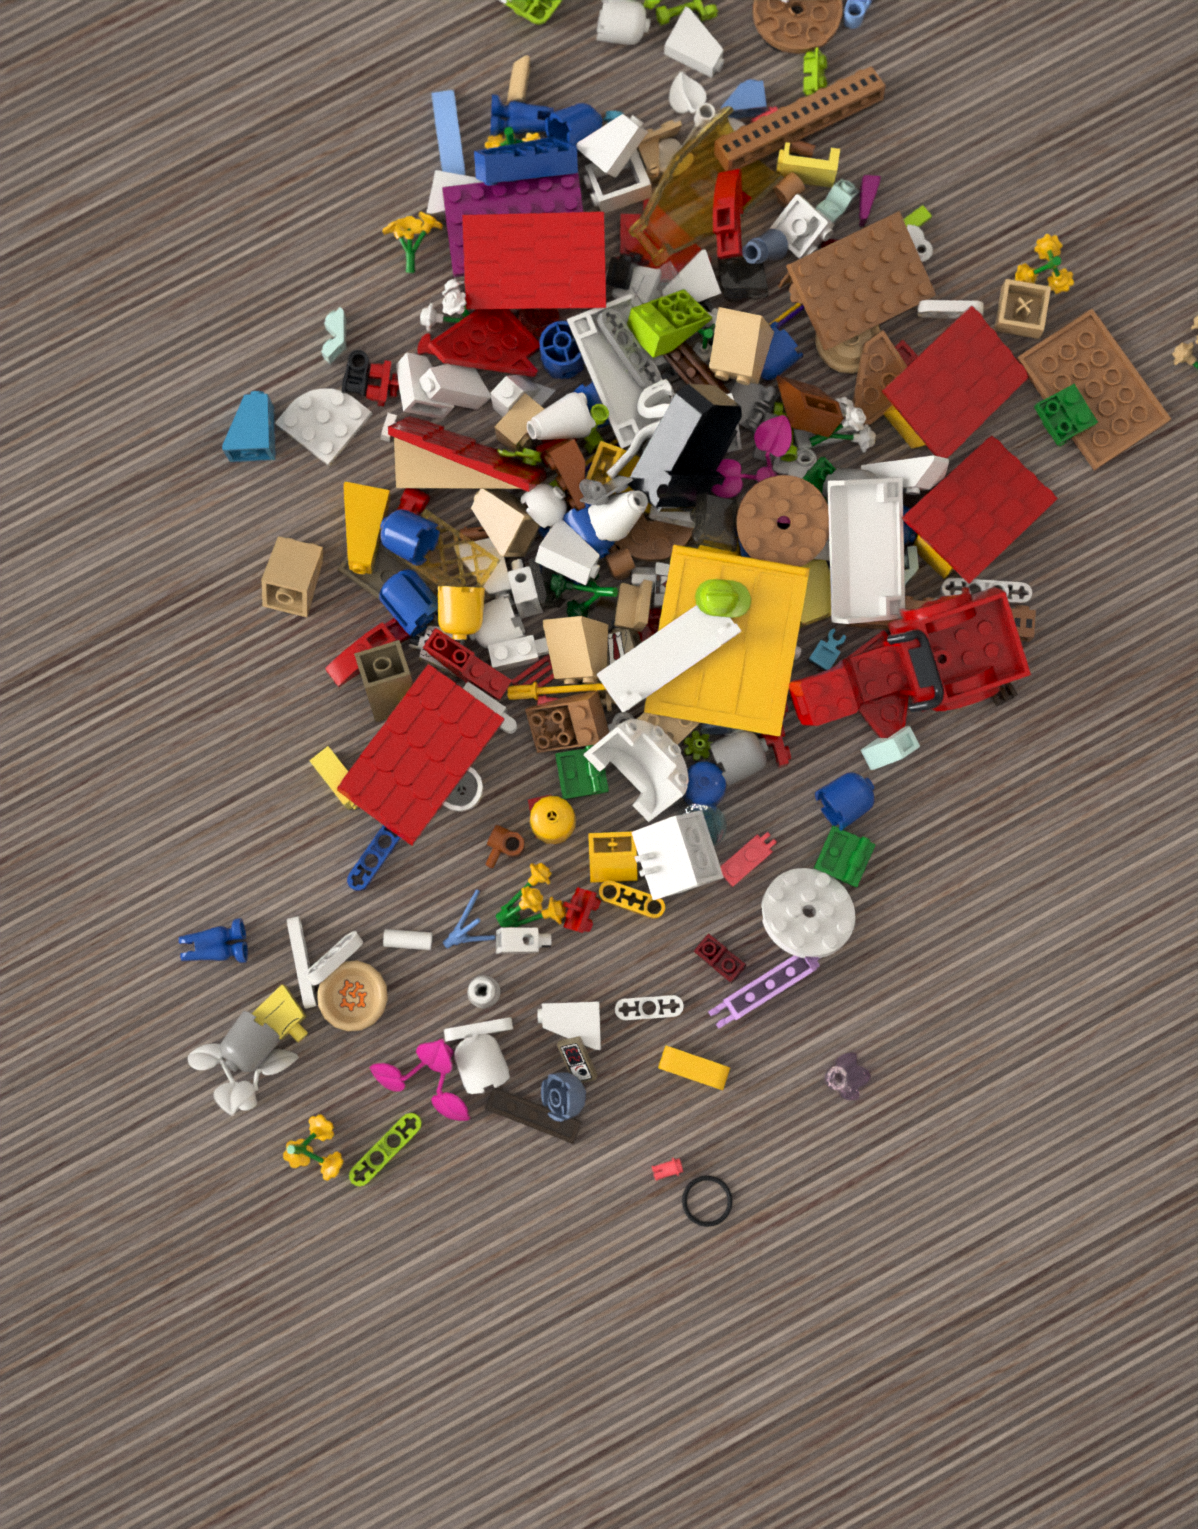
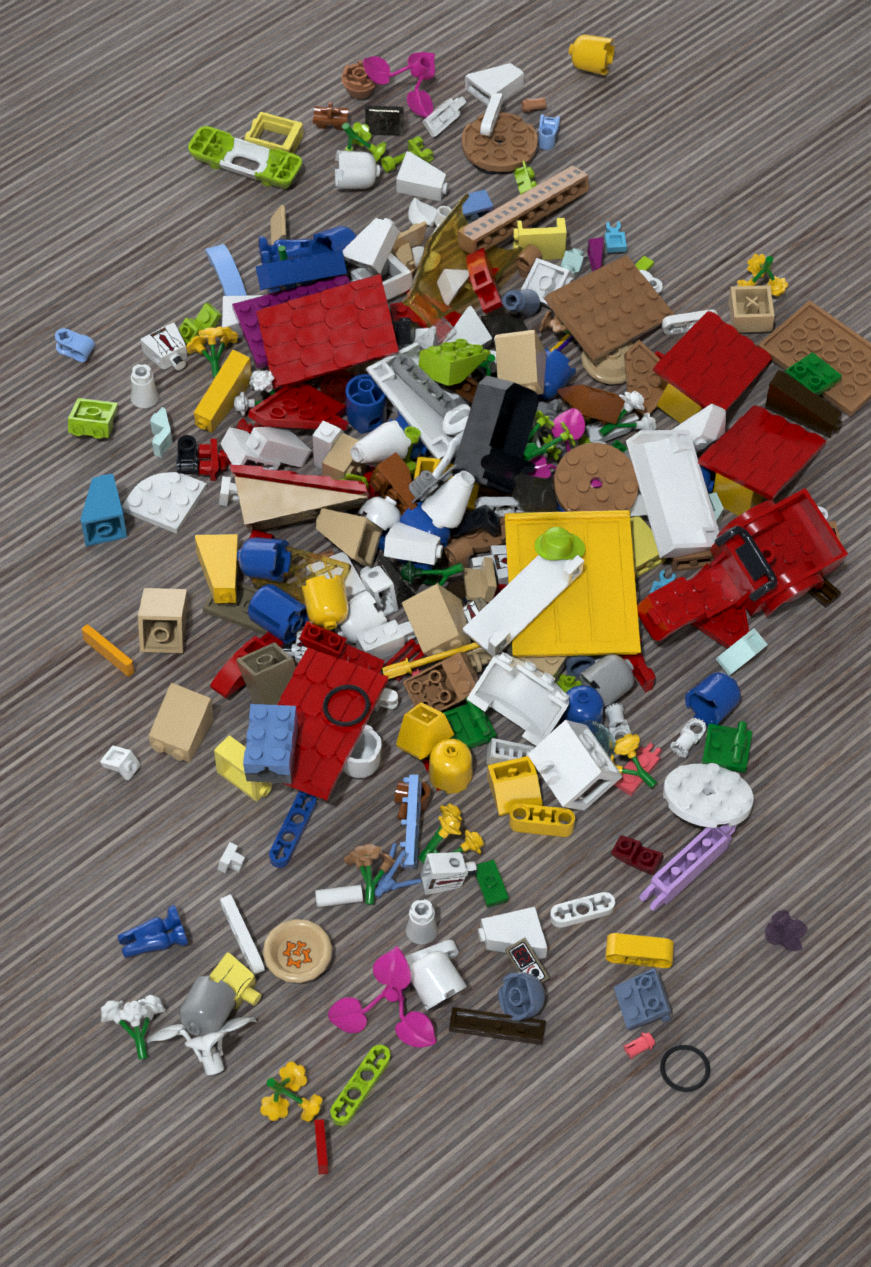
camera: 15 degrees left, 25 degrees down
white beam [305,931,363,985] -> none
red hips [562,887,601,933] -> none
none -> light blue piece [55,328,95,362]
none -> lime plate [68,398,118,439]
none -> light orange tile [81,624,134,677]
none -> white bracket [100,746,140,780]
none -> white plant [101,995,166,1060]
none -> white plant [131,364,159,408]
none -> white torso [141,322,187,370]
none -> tan slope [149,683,214,763]
none -> lime slope [178,303,222,344]
none -> yellow slope [194,350,252,433]
none -> white tile [217,842,245,873]
none -> medium blue piece [243,704,299,784]
none -> red tile [314,1119,328,1175]
none -> black tyre [323,685,370,727]
none -> medium nougat plant [343,844,402,905]
none -> yellow slope [396,702,455,760]
none -> light blue hinge [400,775,422,869]
none -> white slope [437,269,470,306]
none -> black bracket [451,505,501,538]
none -> green plate [475,860,509,908]
none -> white slope [486,738,534,765]
none -> plant [522,410,576,462]
none -> white connector [604,703,631,747]
none -> medium azure plate [605,222,627,253]
none -> yellow plant [610,733,657,788]
none -> sand blue plate [614,968,672,1031]
none -> white connector [670,718,706,758]
none -> dark brown slope [765,370,843,439]

